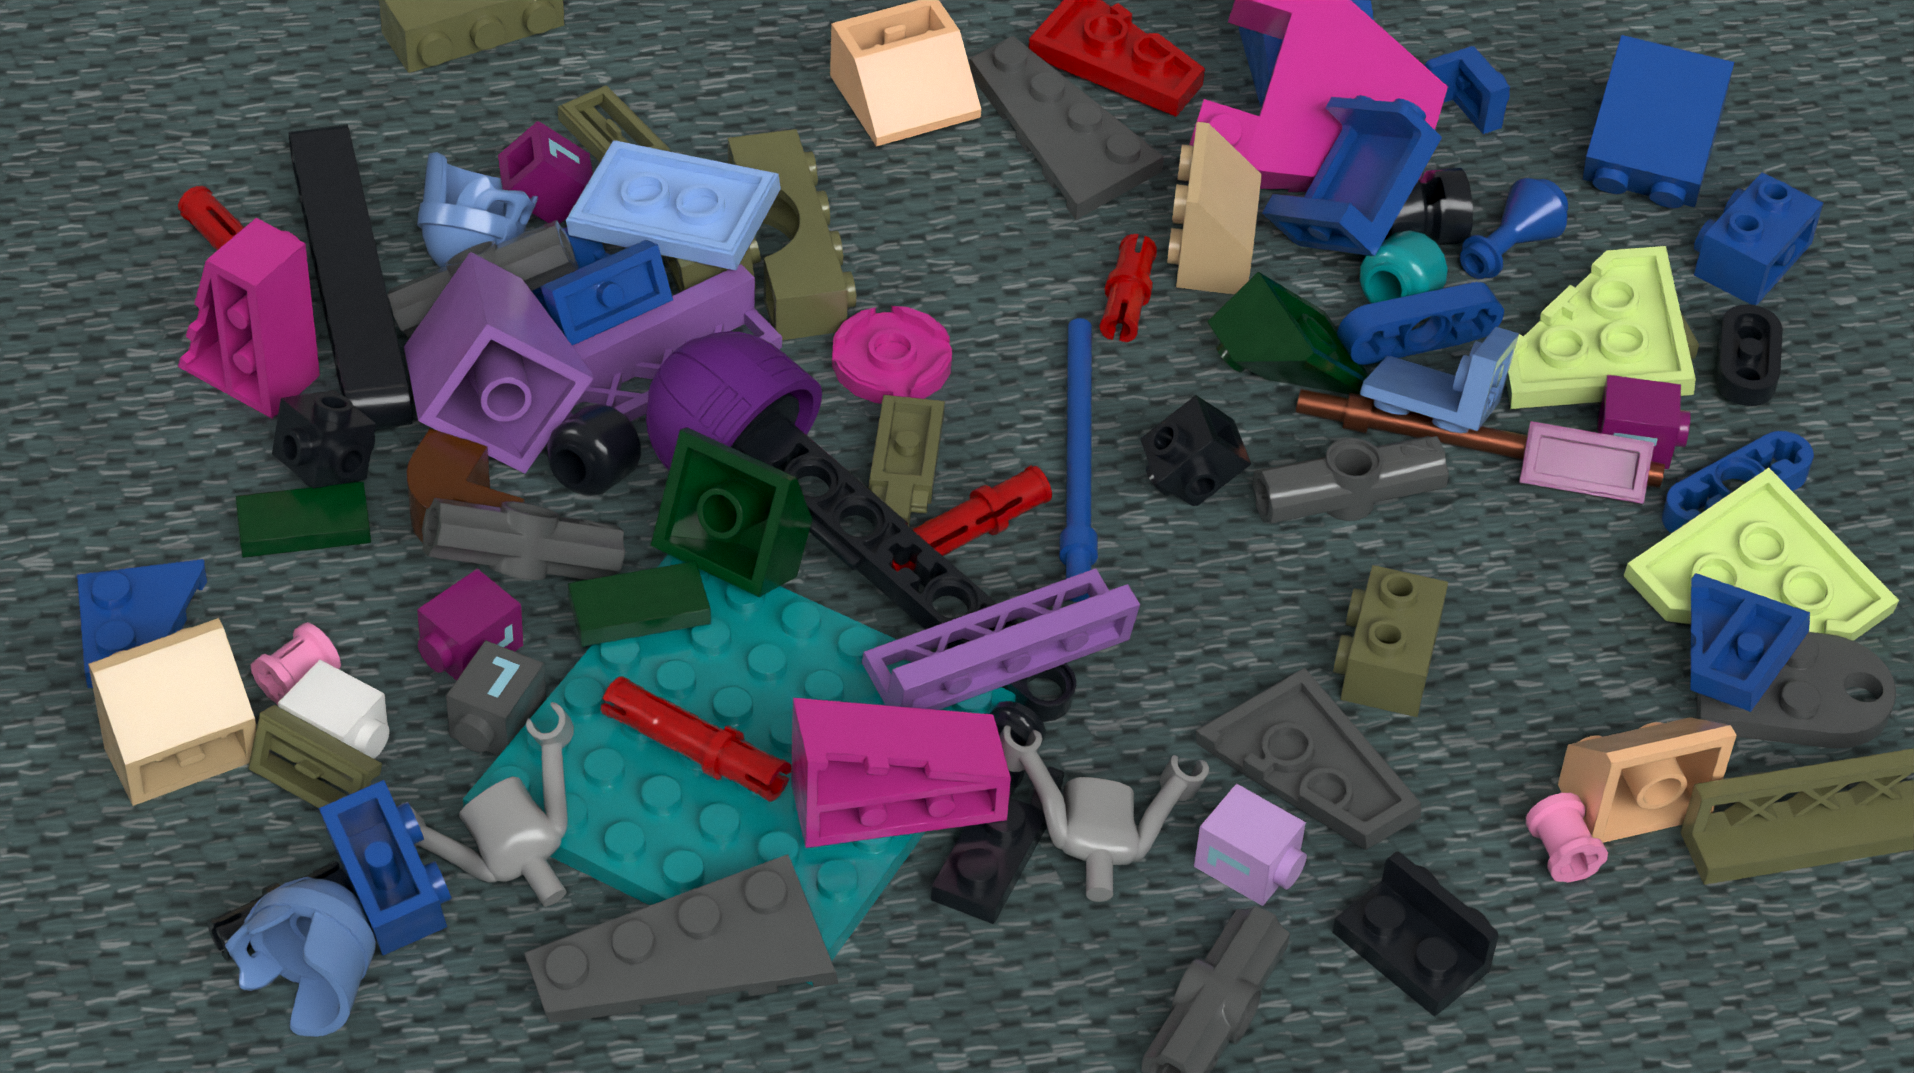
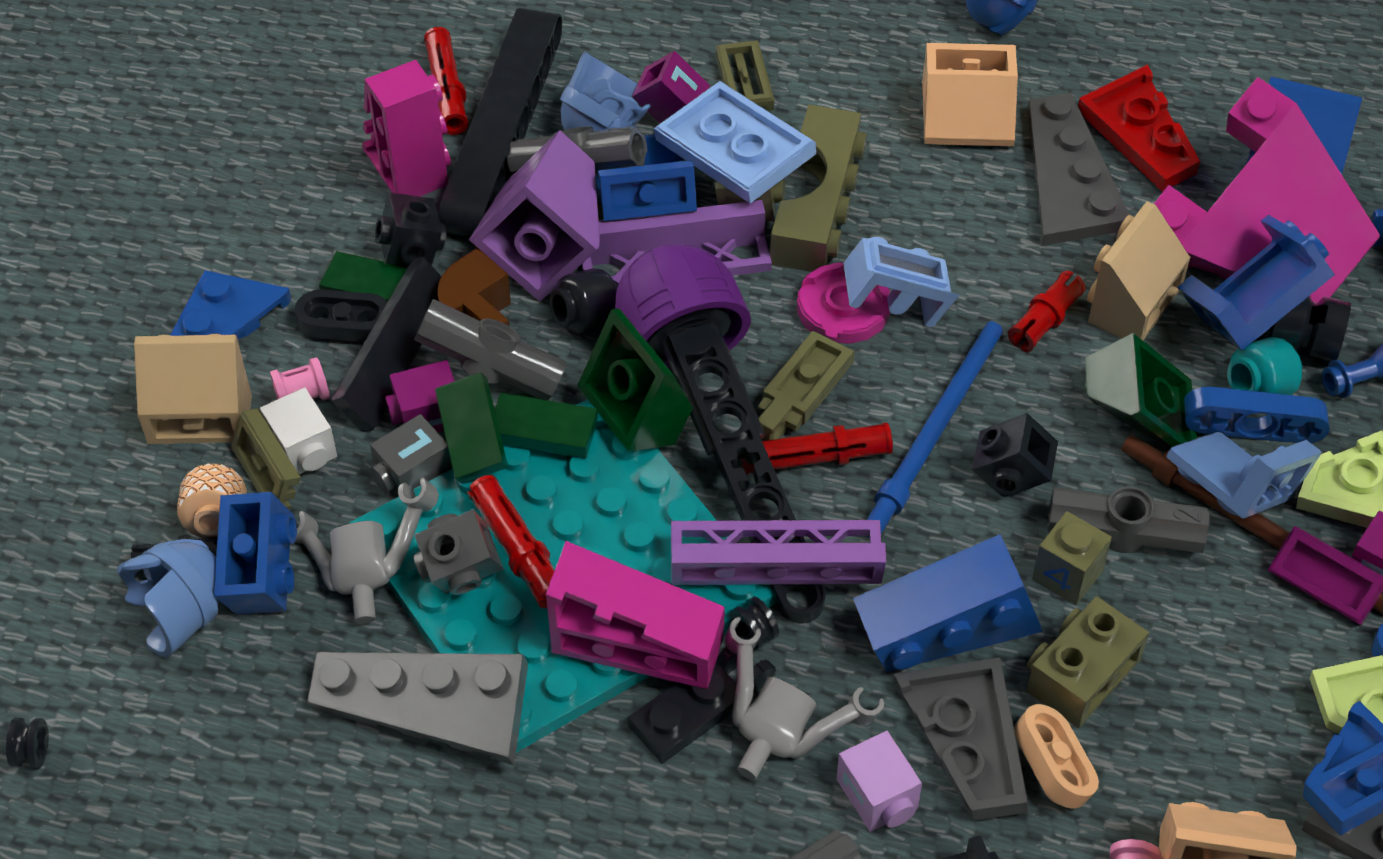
camera: 30 degrees right, 5 degrees up
none -> light nougat head [177,463,247,539]
none -> black plate [295,290,387,342]
none -> black tile [331,257,442,432]
none -> dark grey brick [414,510,504,595]
none -> dark green tile [435,372,508,484]
none -> light blue window [843,237,959,327]
none -> blue wedge [853,534,1043,672]
none -> light nougat plate [1014,704,1099,809]
none -> olive brick [1032,511,1112,606]

